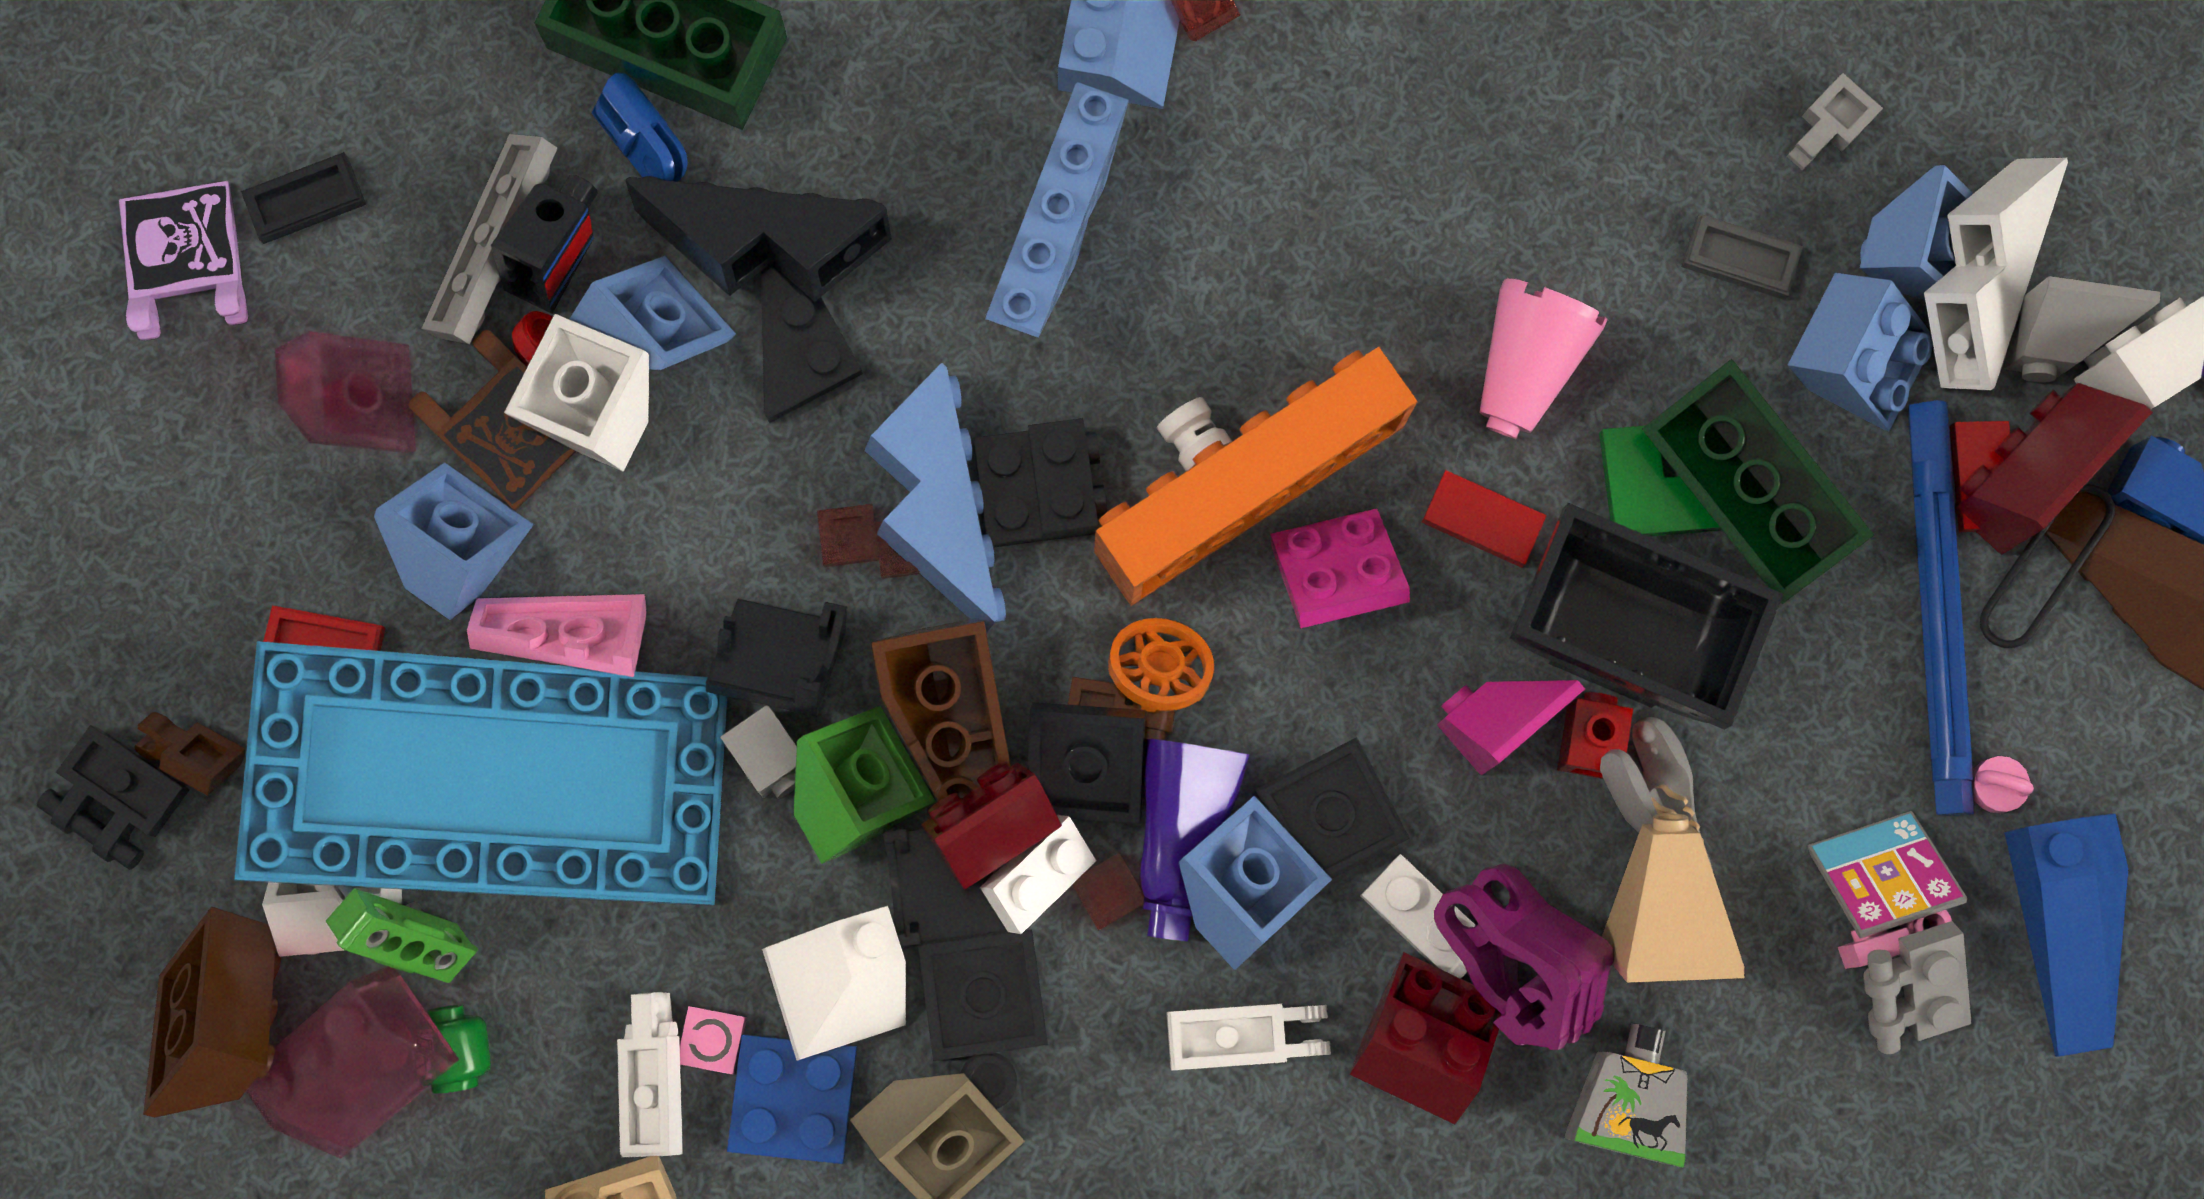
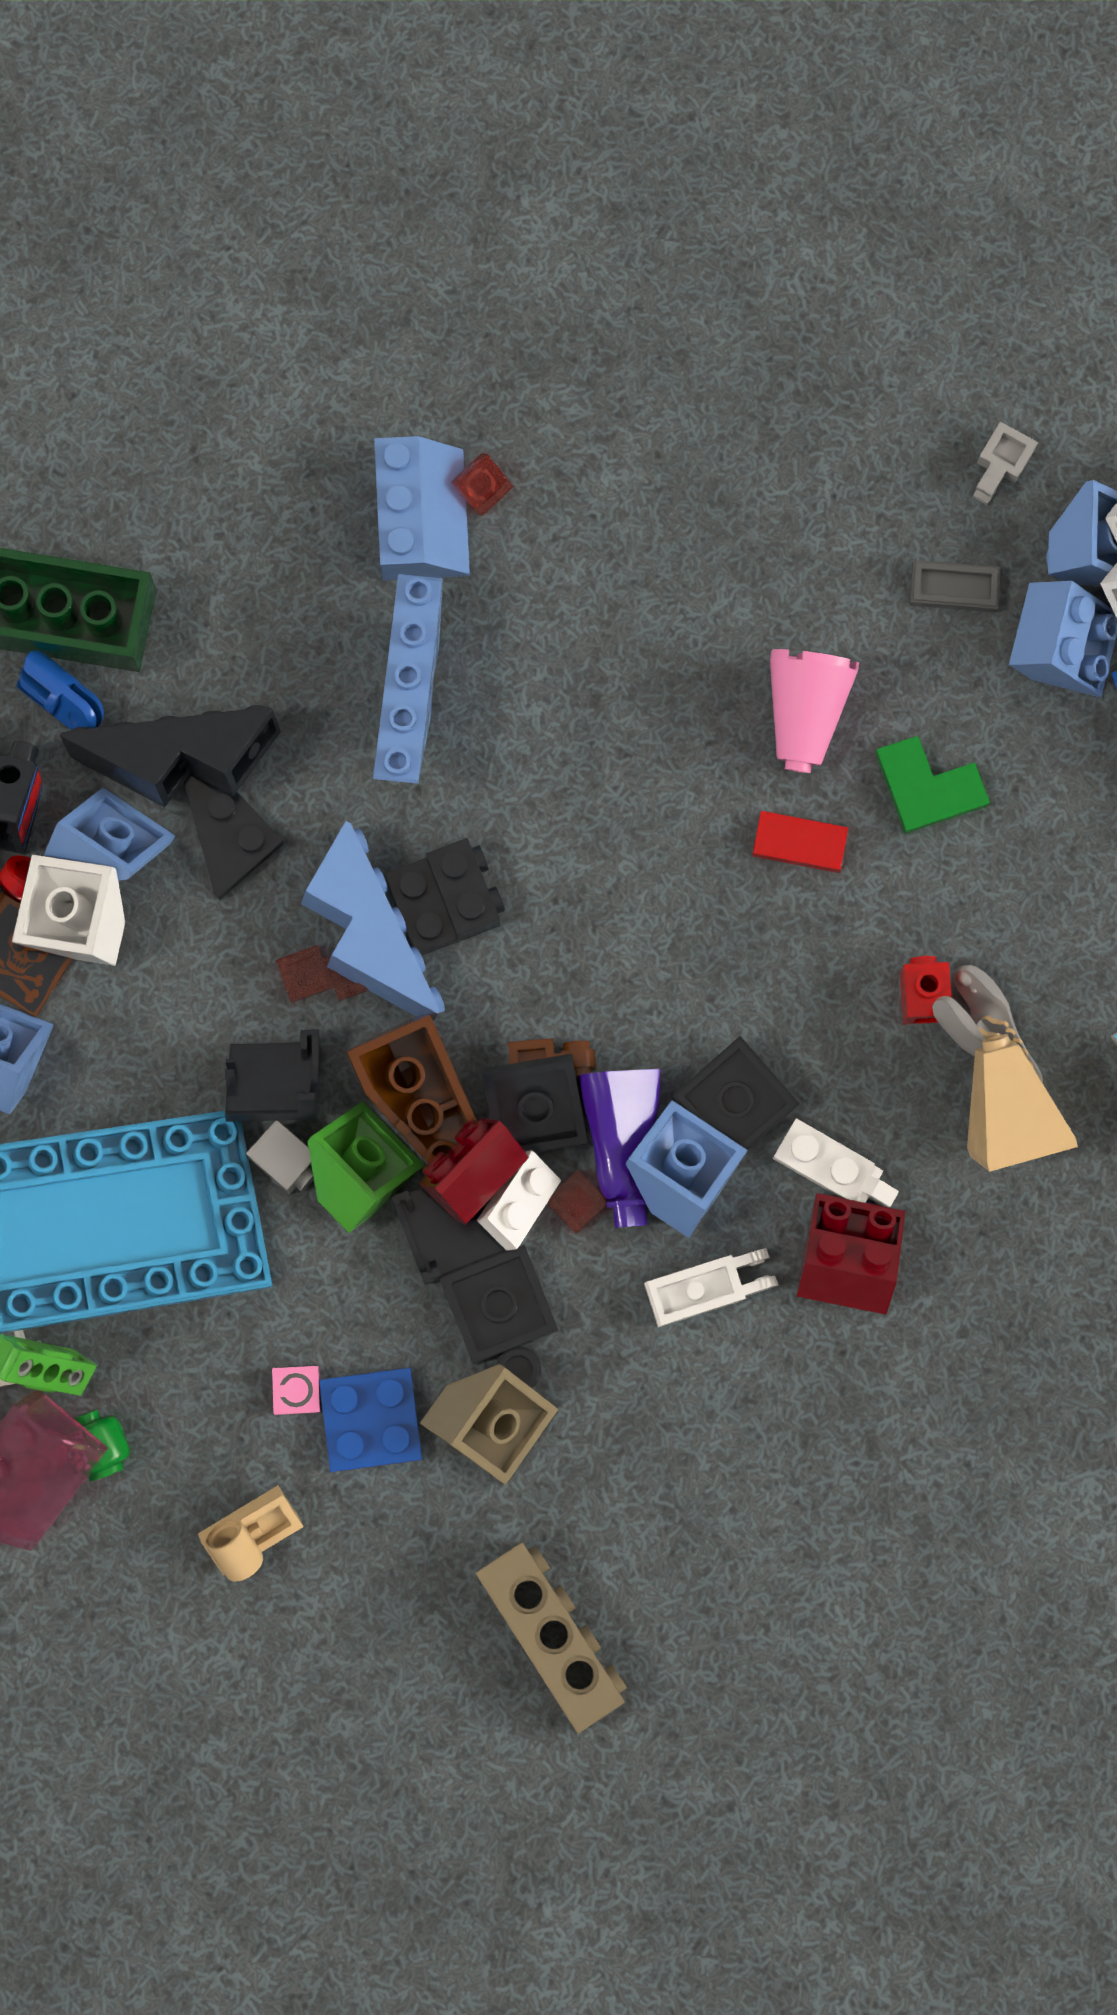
camera: 10 degrees left, 0 degrees up
bright pink wing [467,594,646,677] -> none
white hinge [617,992,683,1157] -> none
white slope [762,906,906,1061] -> none
orange brick [1094,347,1418,606] -> none
orange wheel [1108,618,1214,713] -> none
white wheel [1157,397,1232,471] -> none
dark pink plate [1270,508,1410,628] -> none
magenta piece [1434,863,1614,1050] -> none
dark pink slope [1437,680,1585,776] -> none
black container [1510,503,1783,730] -> none
light grey torso [1564,1023,1688,1168] -> none
dark green slope [1642,359,1874,604] -> none

